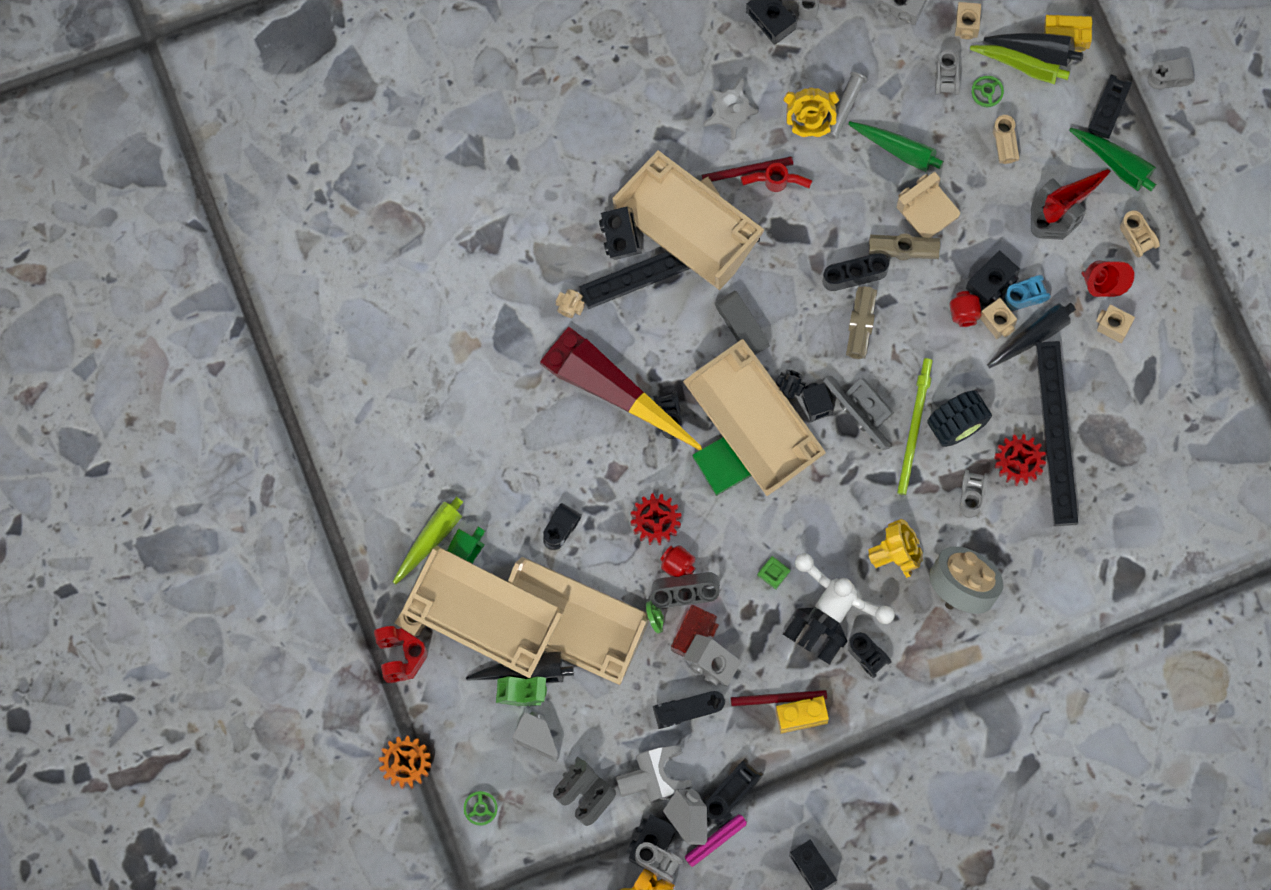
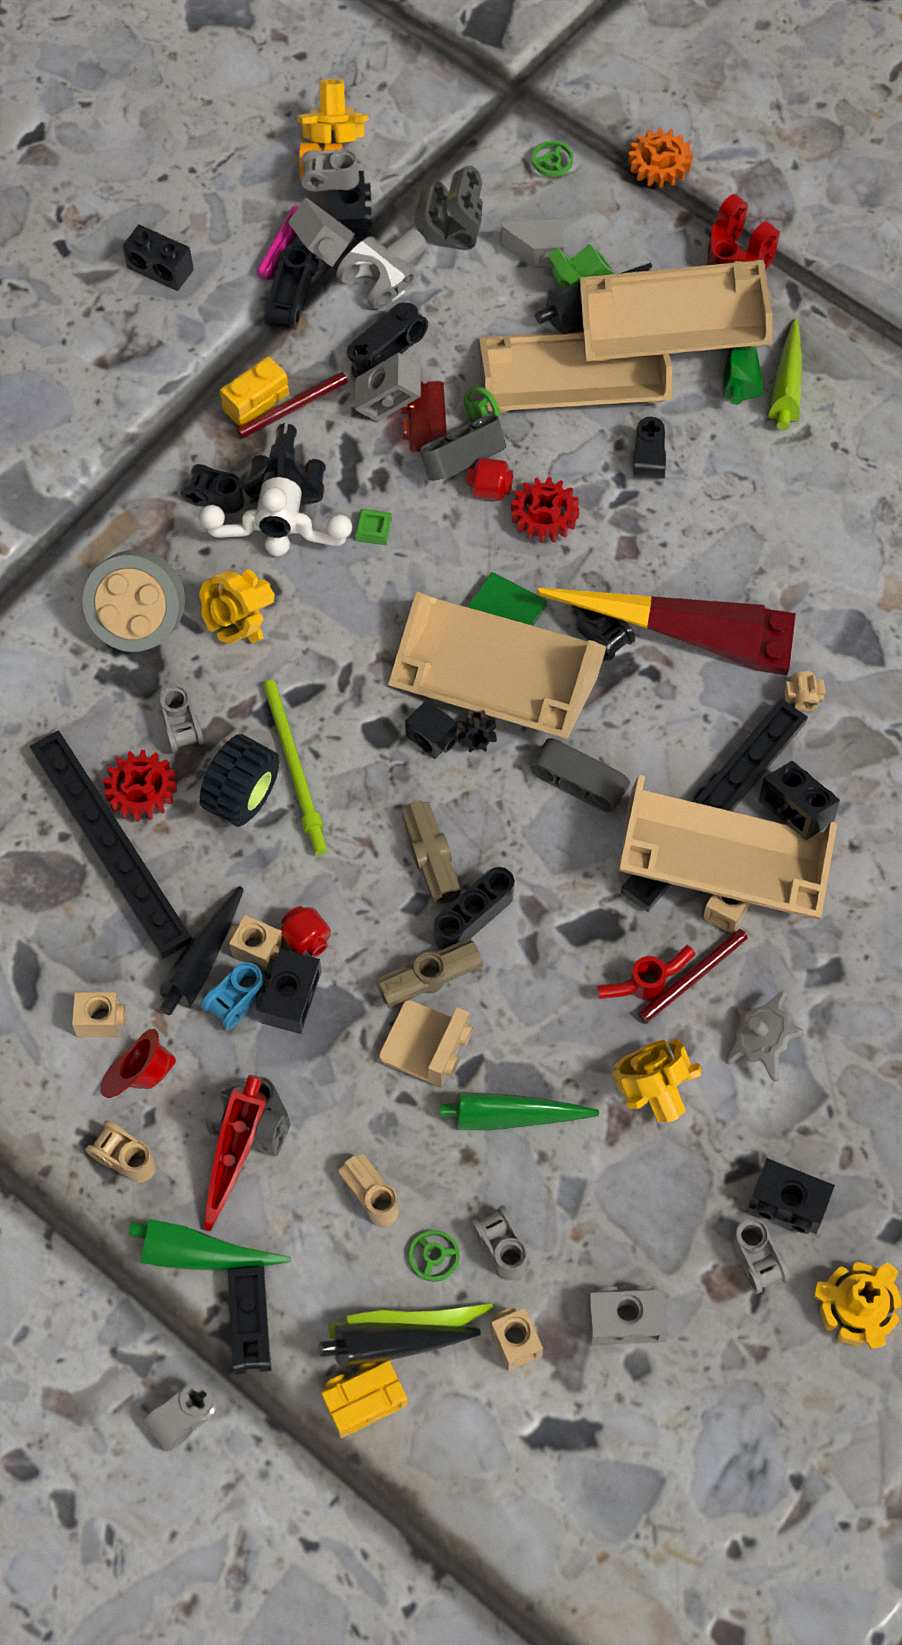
camera: 150 degrees right, 10 degrees down
dark grey bracket [823,376,894,450] -> none
light grey pin [825,72,867,140] -> none

